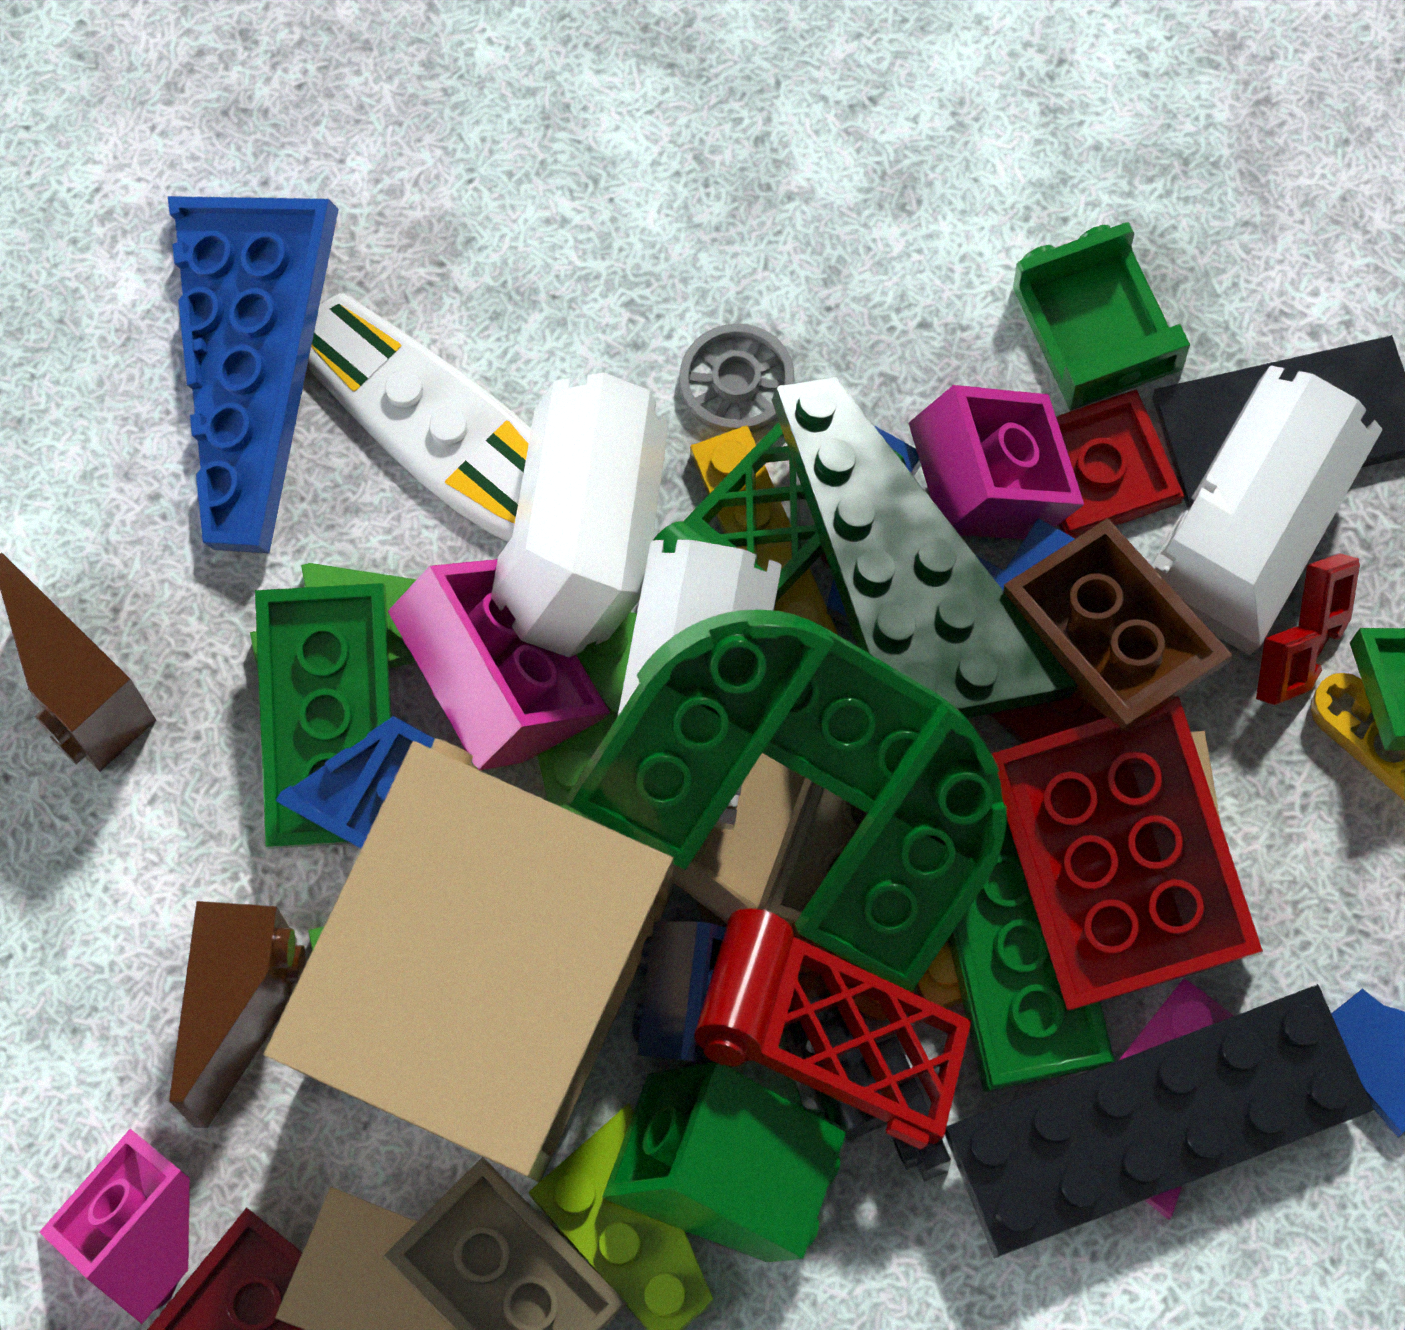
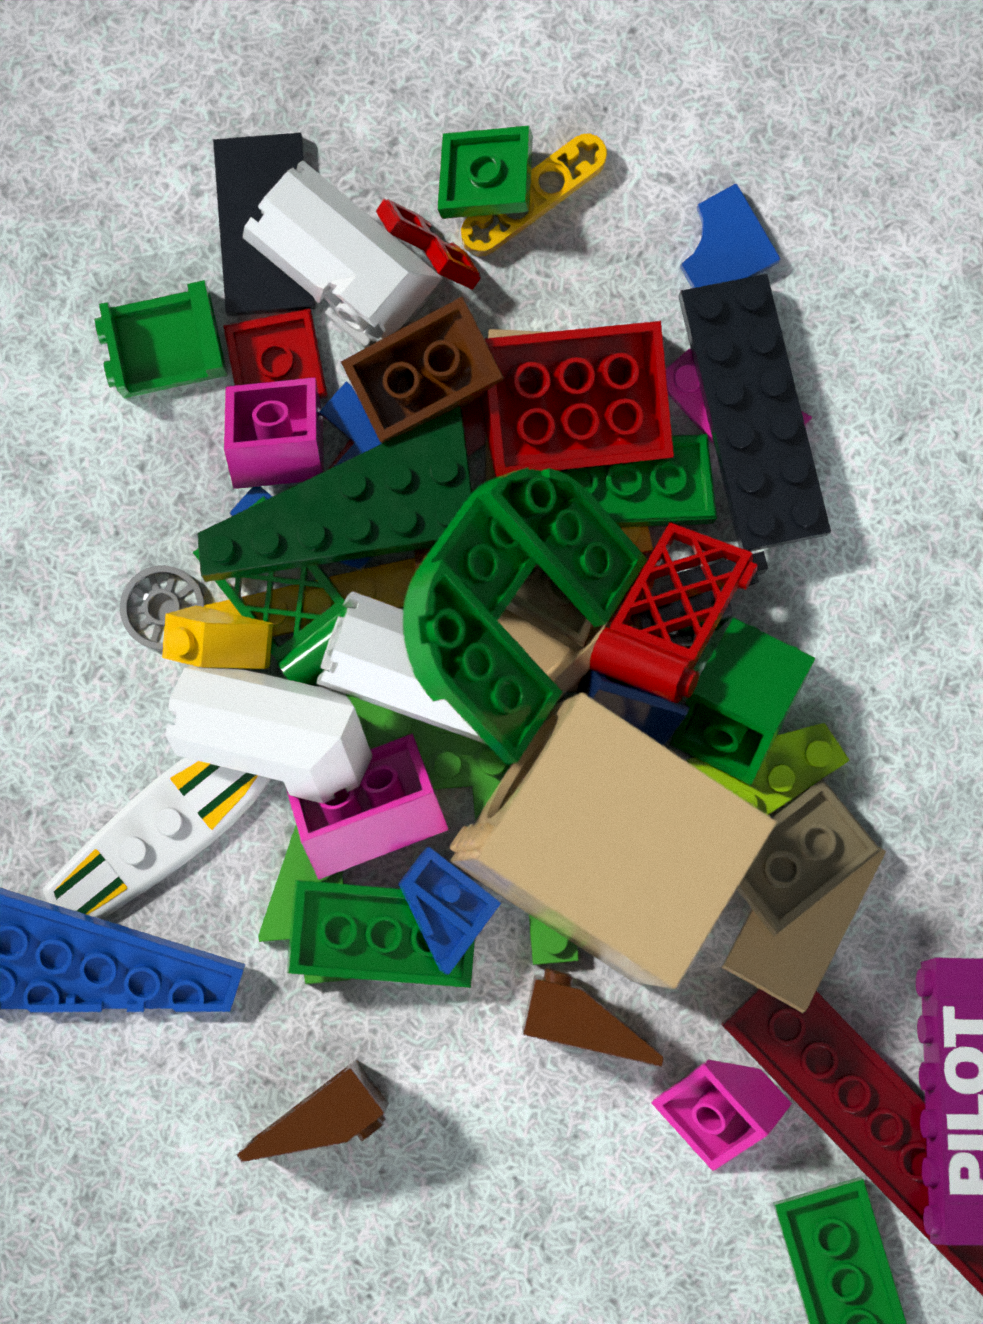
camera: 85 degrees left, 15 degrees up
none -> yellow slope [162,605,273,669]

